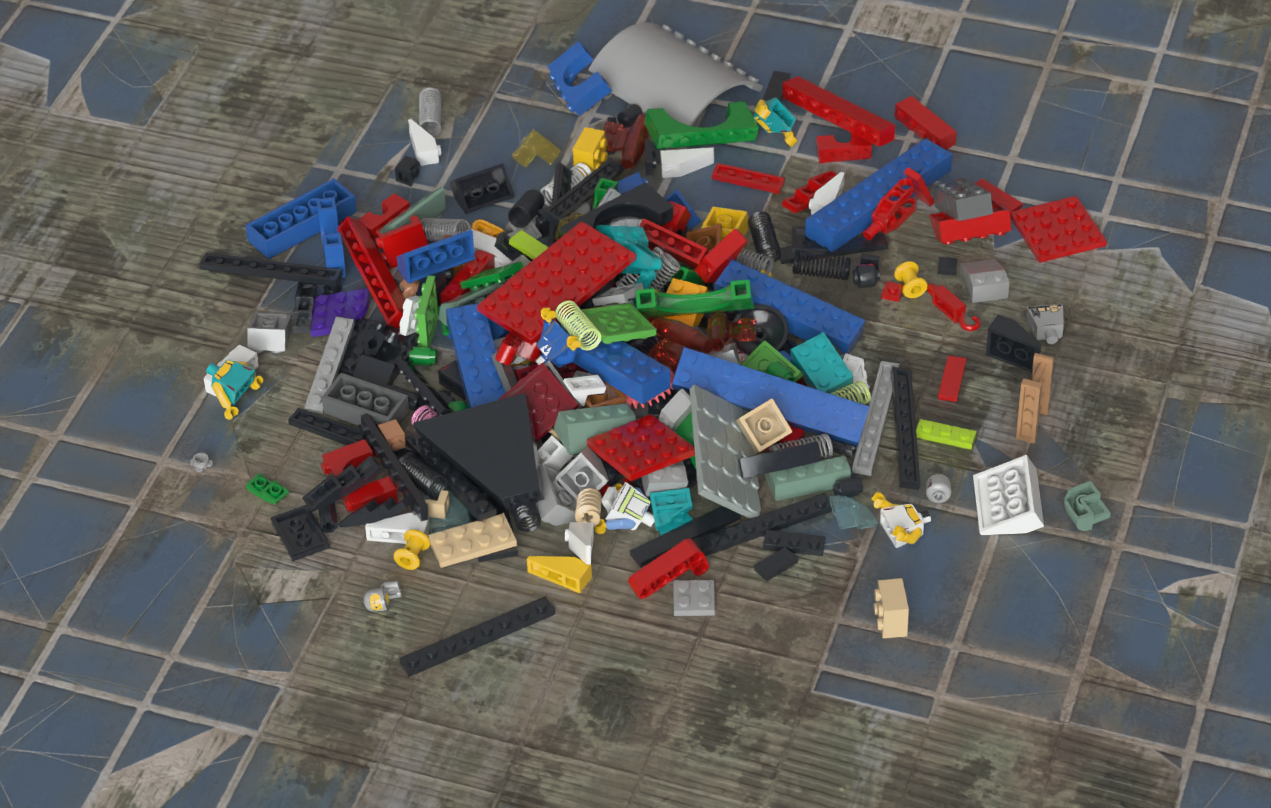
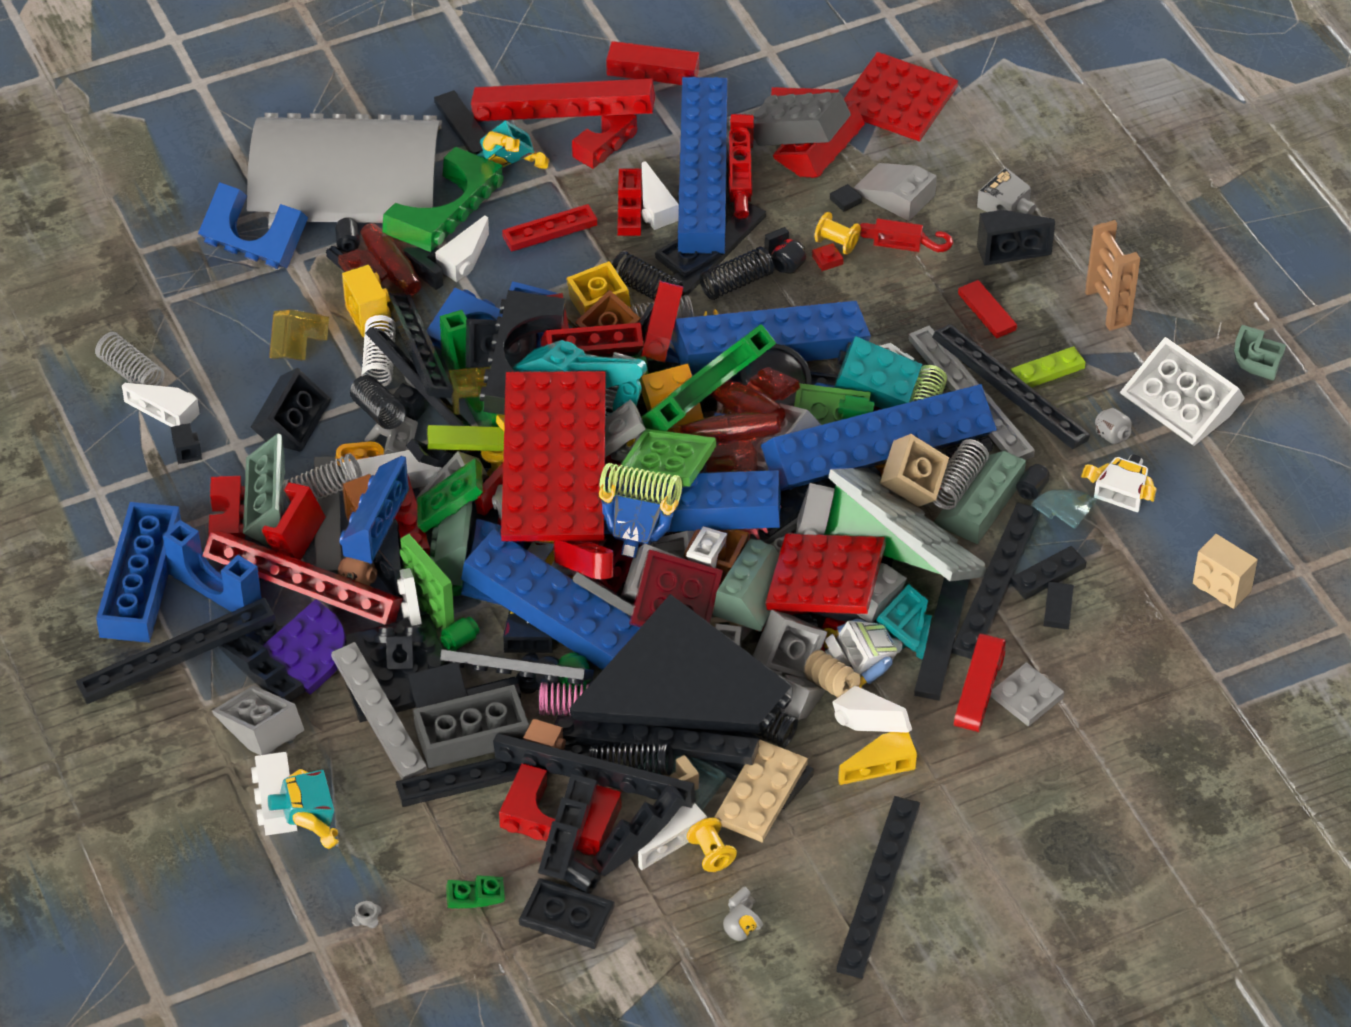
camera: 45 degrees left, 5 degrees up
black slope [738,442,821,478] -> none

